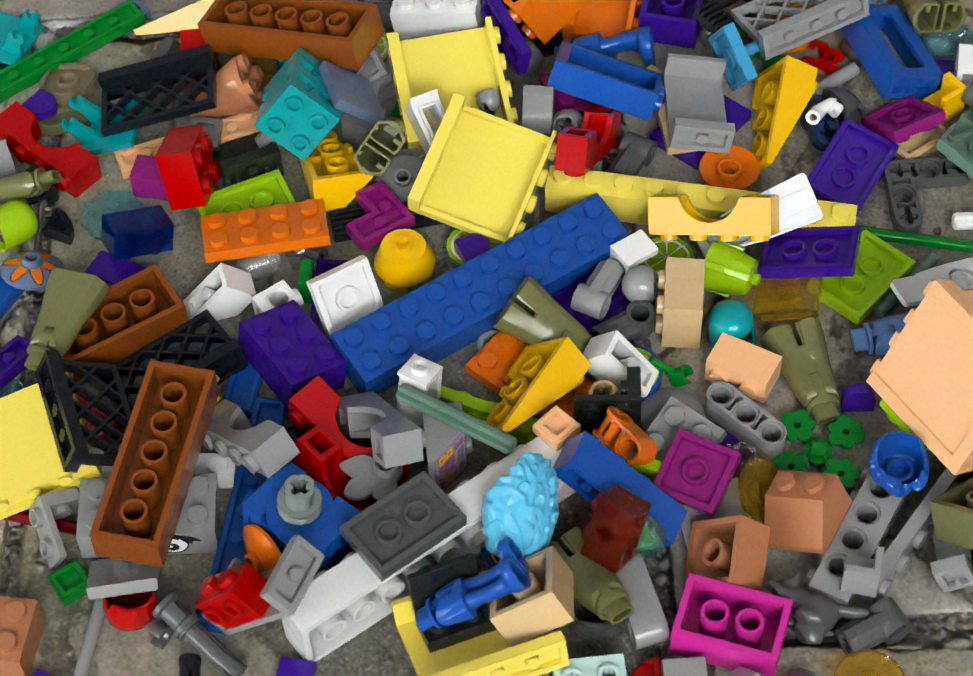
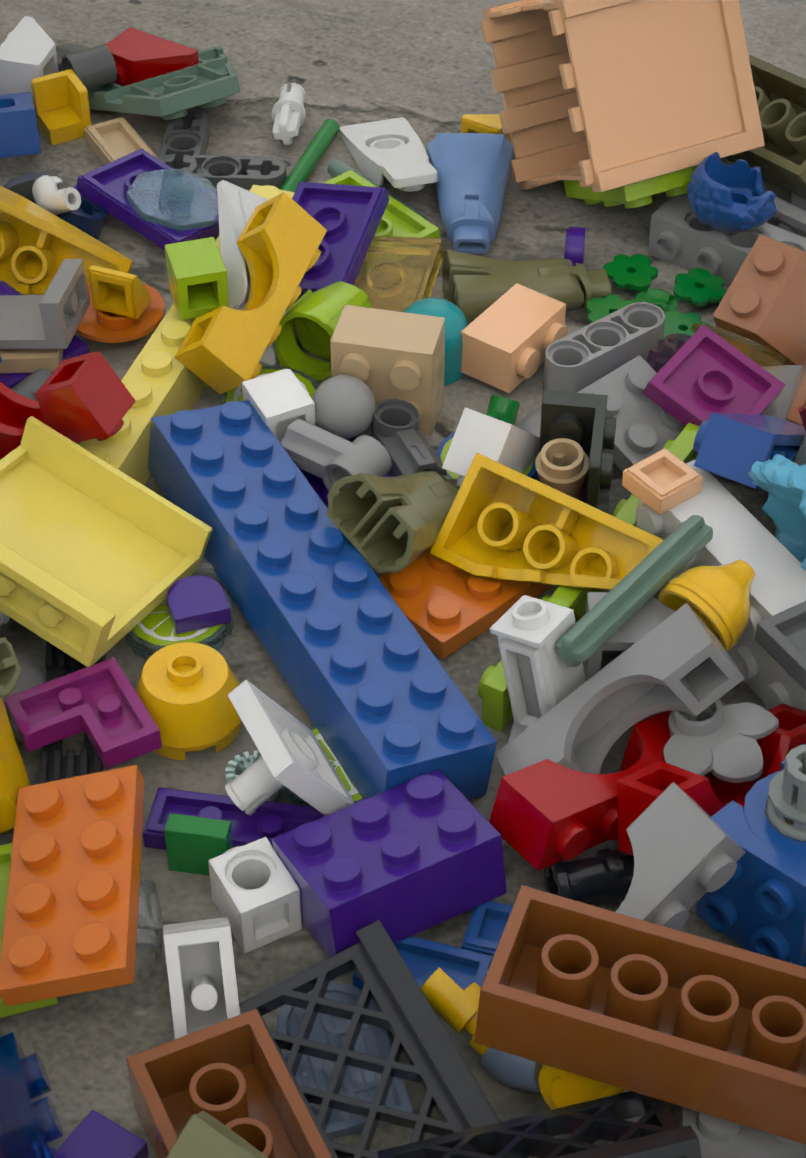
camera: 85 degrees left, 10 degrees down
orange piece [591,406,657,465] -> none
magenta plate [861,95,946,143] -> none
none -> yellow slope [89,265,151,319]
none -> clear light blue piece [126,168,218,231]
none -> lime brick [164,237,229,320]
none -> yellow helmet [659,560,755,651]

